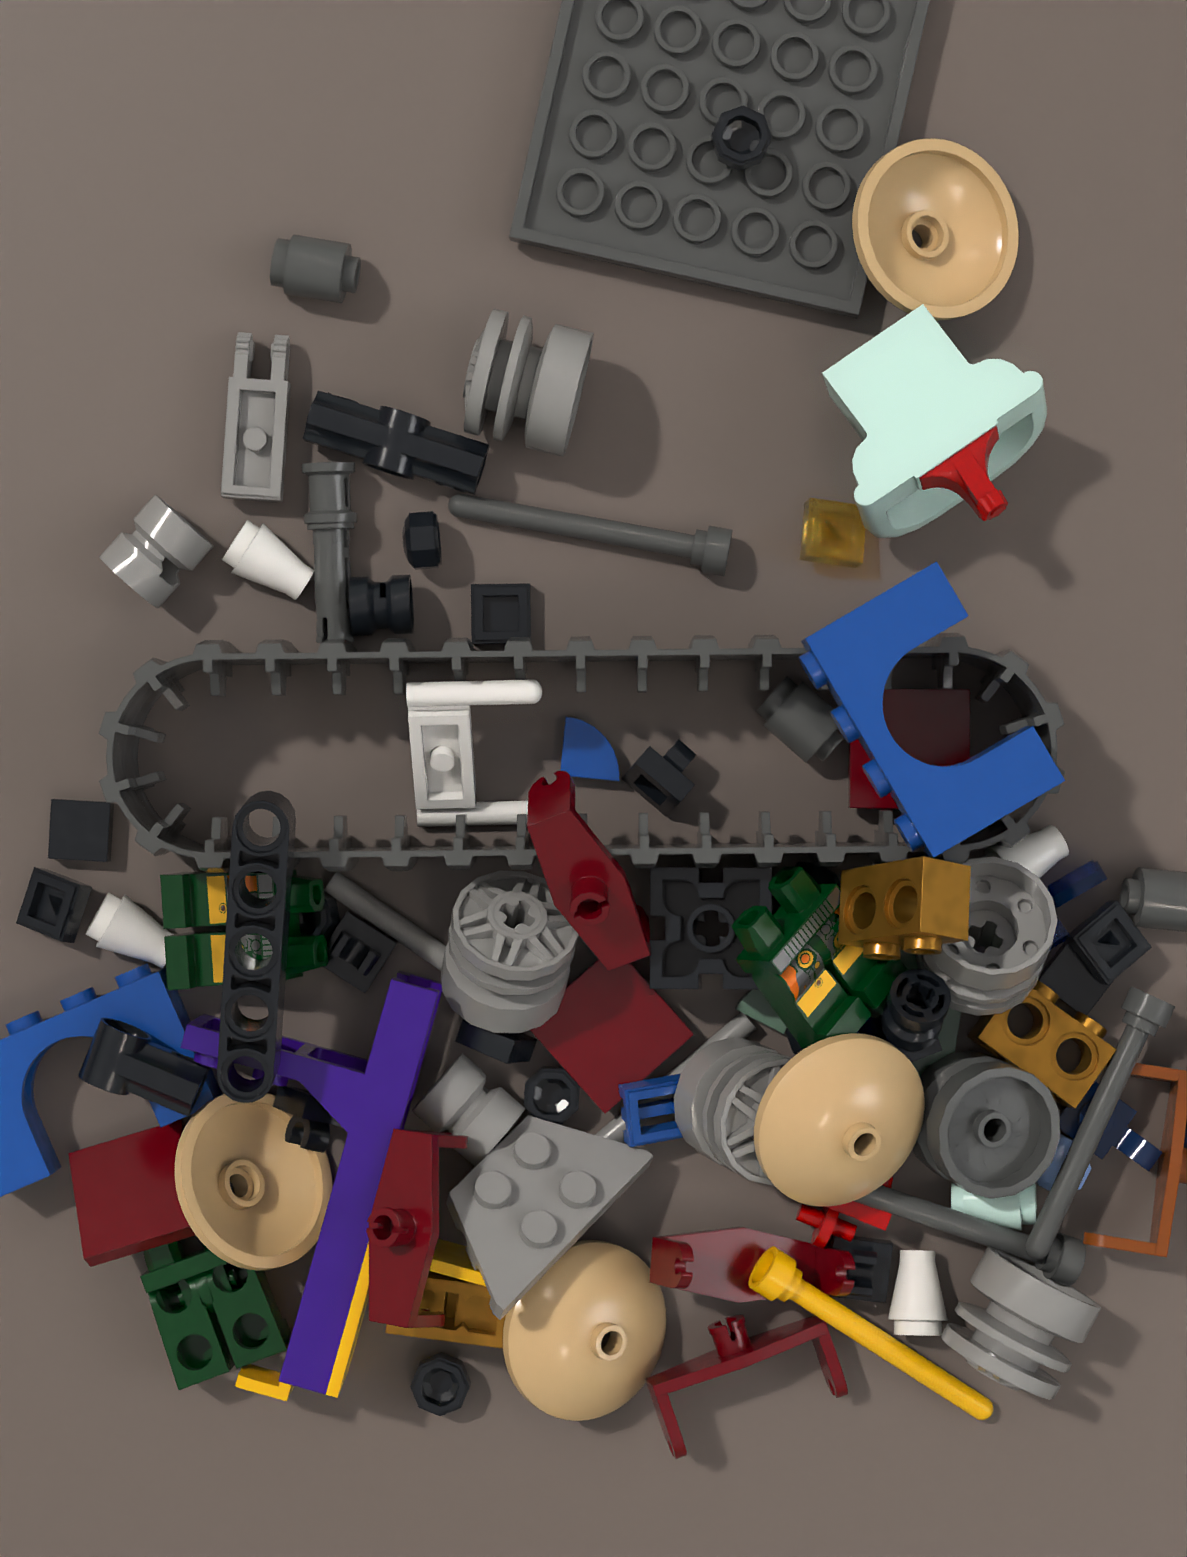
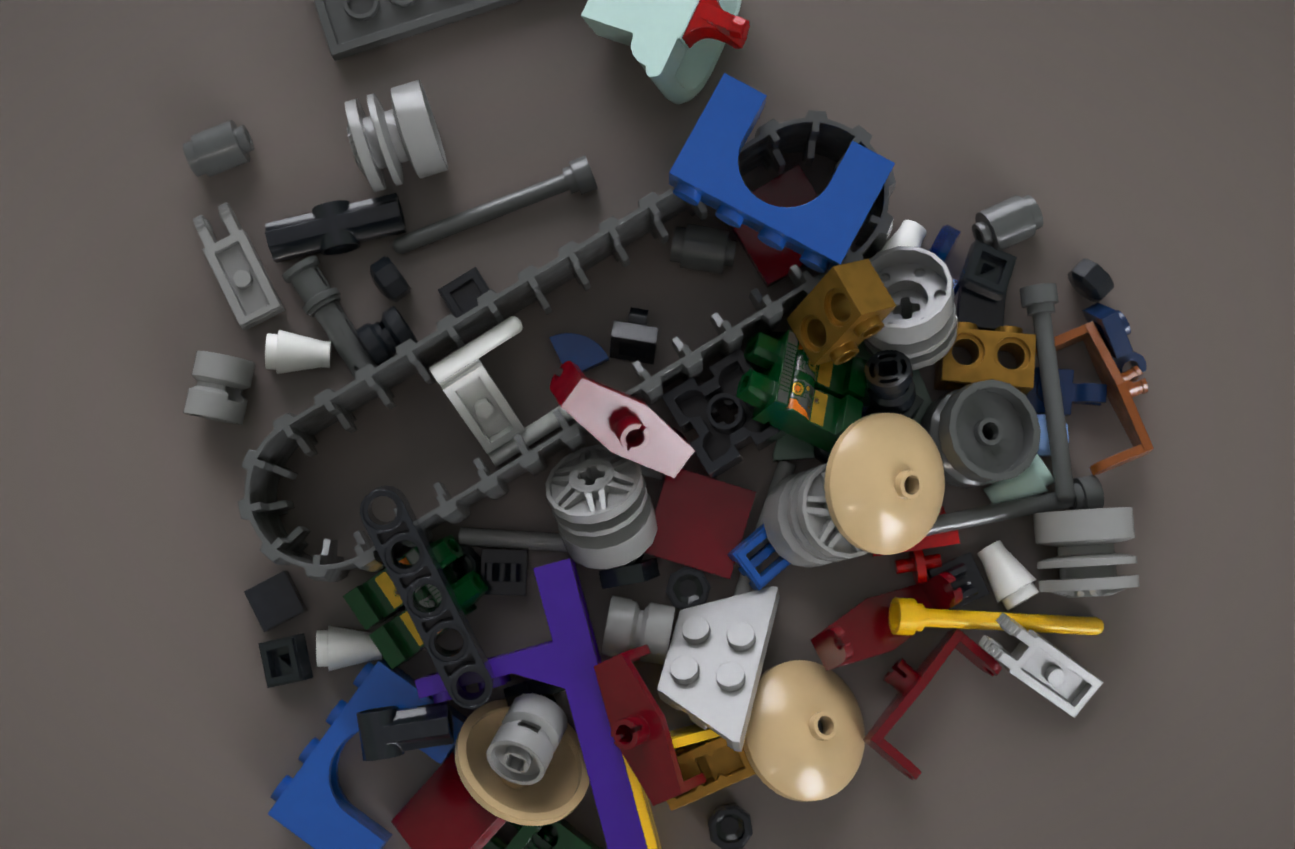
camera: 20 degrees left, 5 degrees down
clear yellow tile [800,498,865,568] -> none
none -> light grey wheel [486,693,568,785]
none -> light grey hinge [978,612,1103,718]

